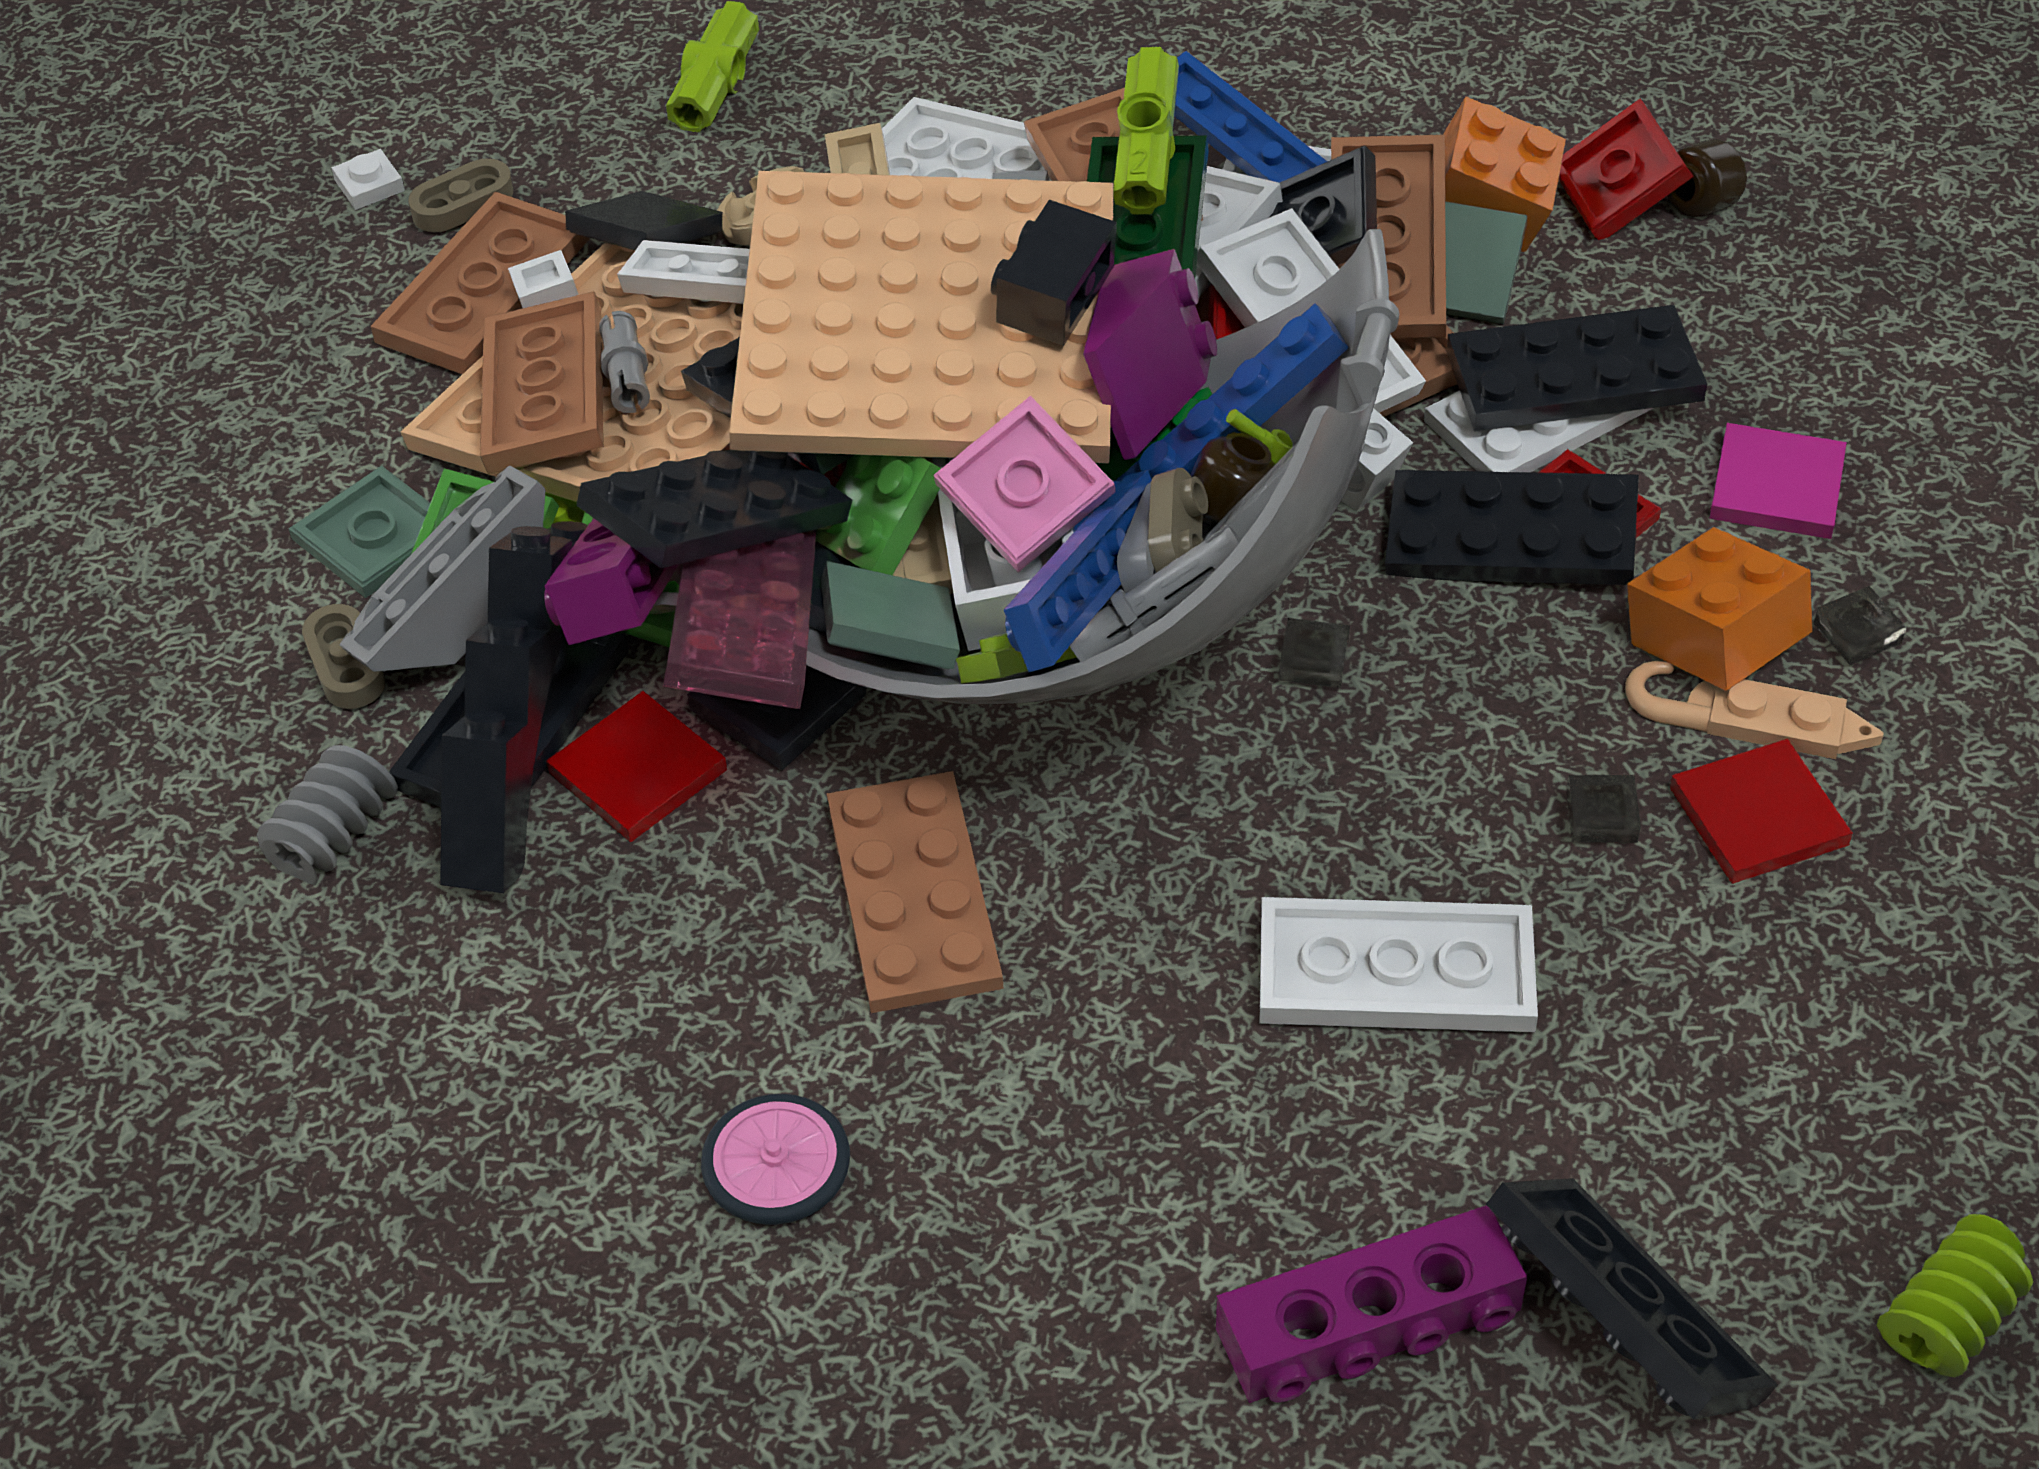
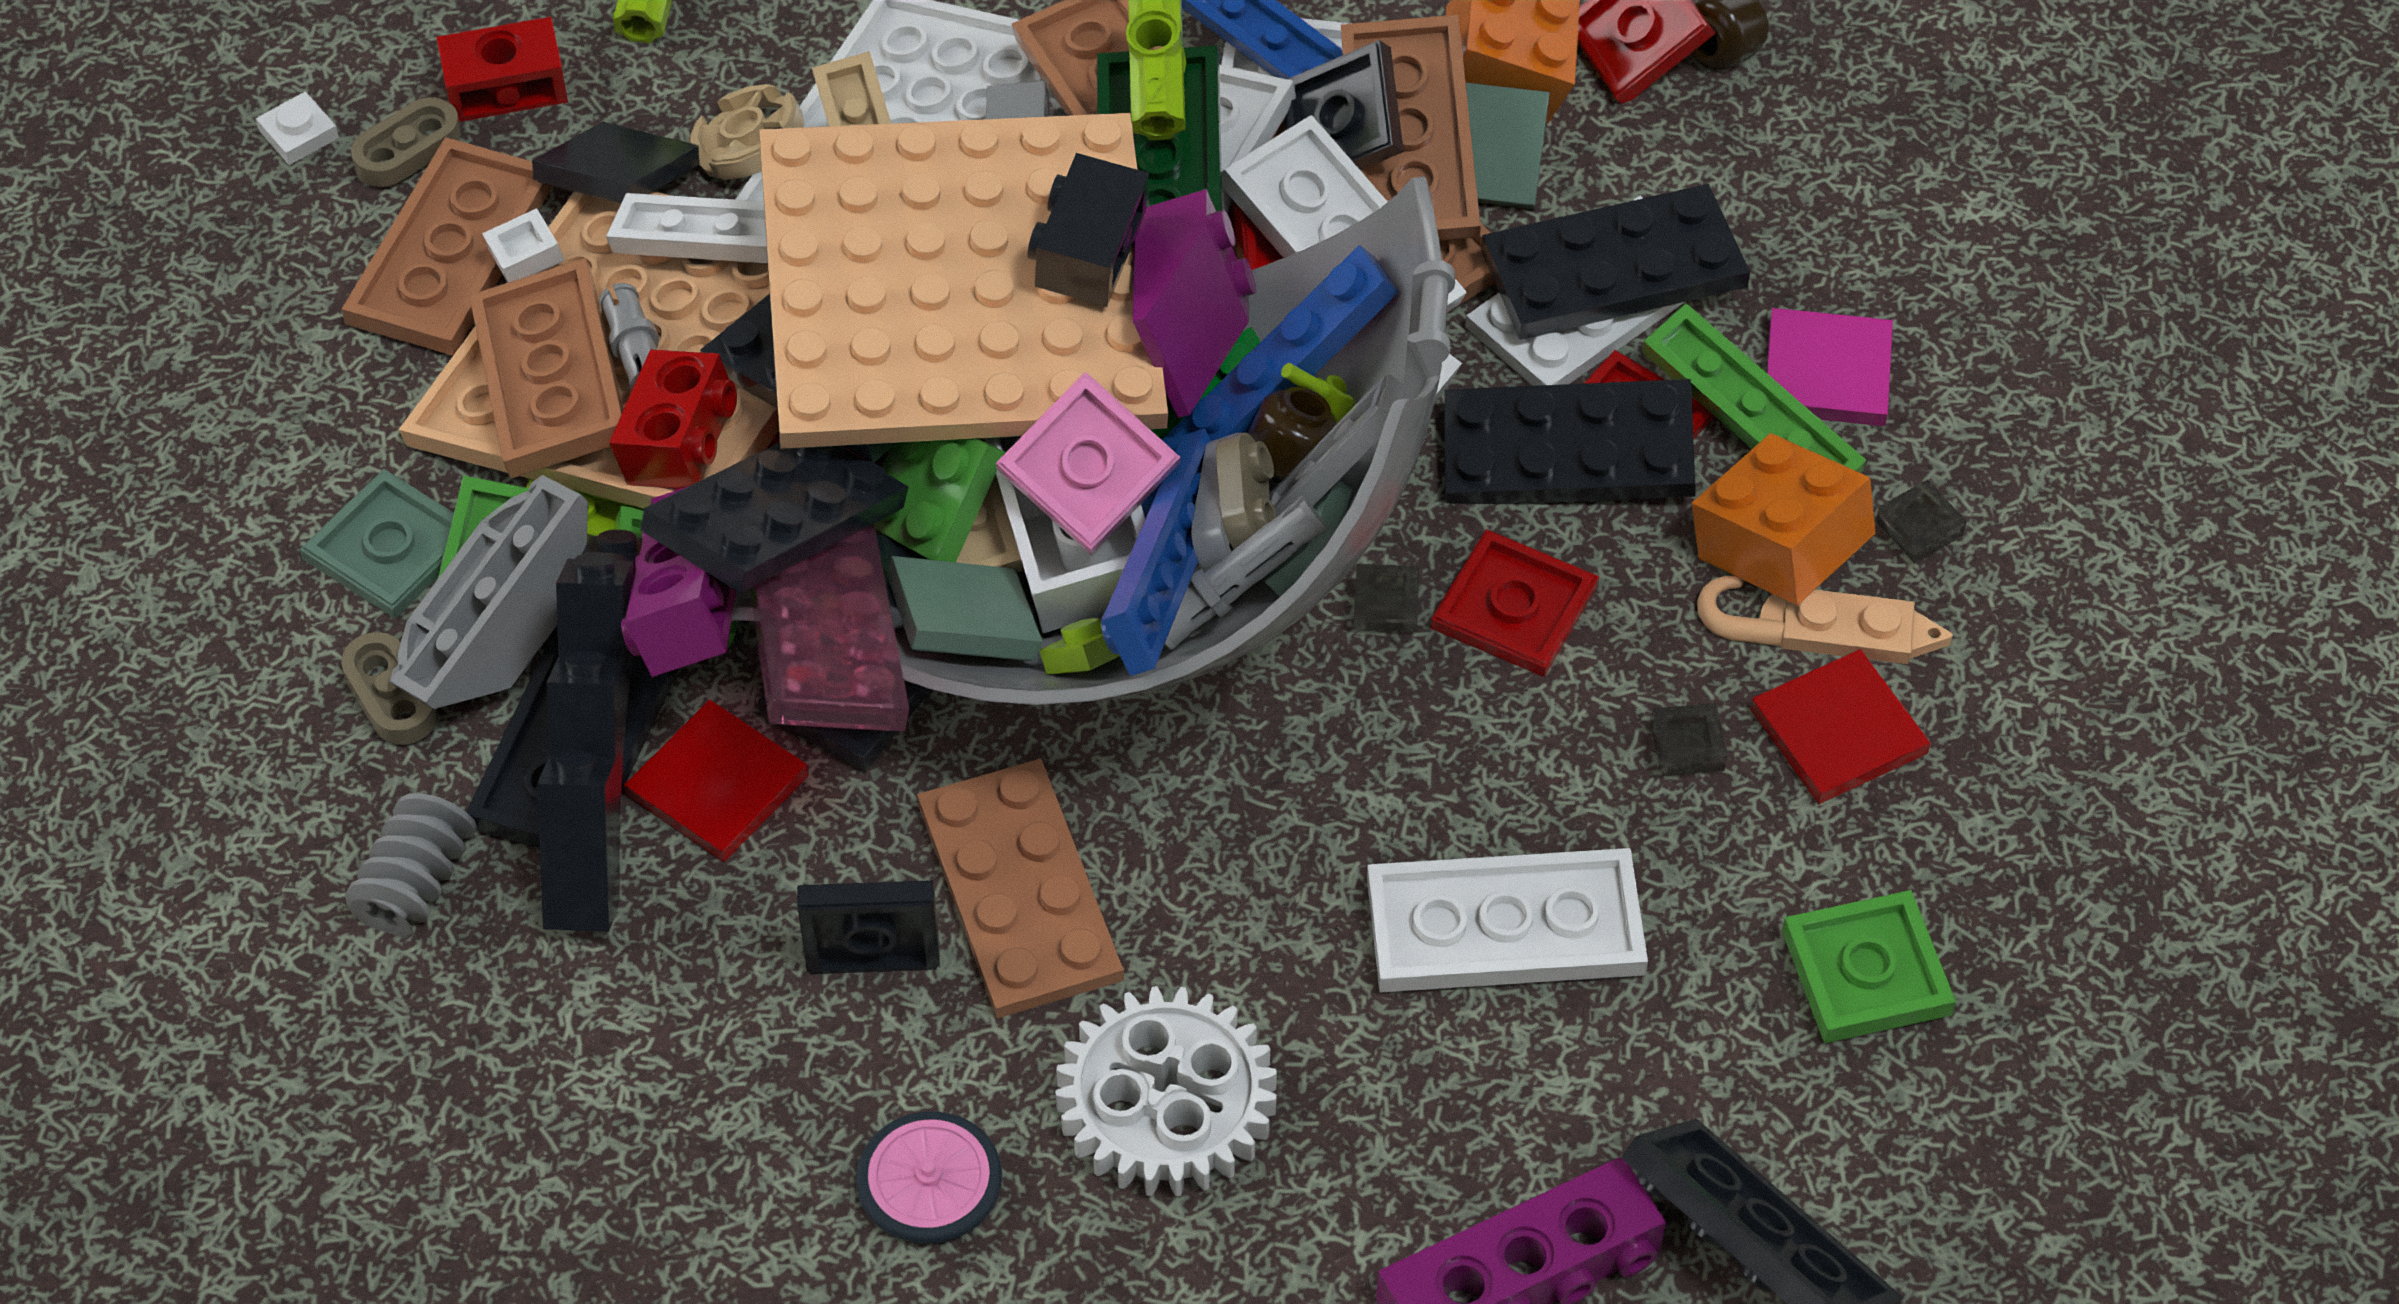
camera: 10 degrees left, 5 degrees up
lime piece [1876,1214,2033,1378] -> none
none -> red brick [436,17,568,122]
none -> red brick [609,349,737,489]
none -> black tile [797,880,940,974]
none -> white gear [1055,987,1277,1196]
none -> red tile [1430,529,1599,677]
none -> bright green plate [1642,303,1866,473]
none -> bright green plate [1782,890,1956,1044]

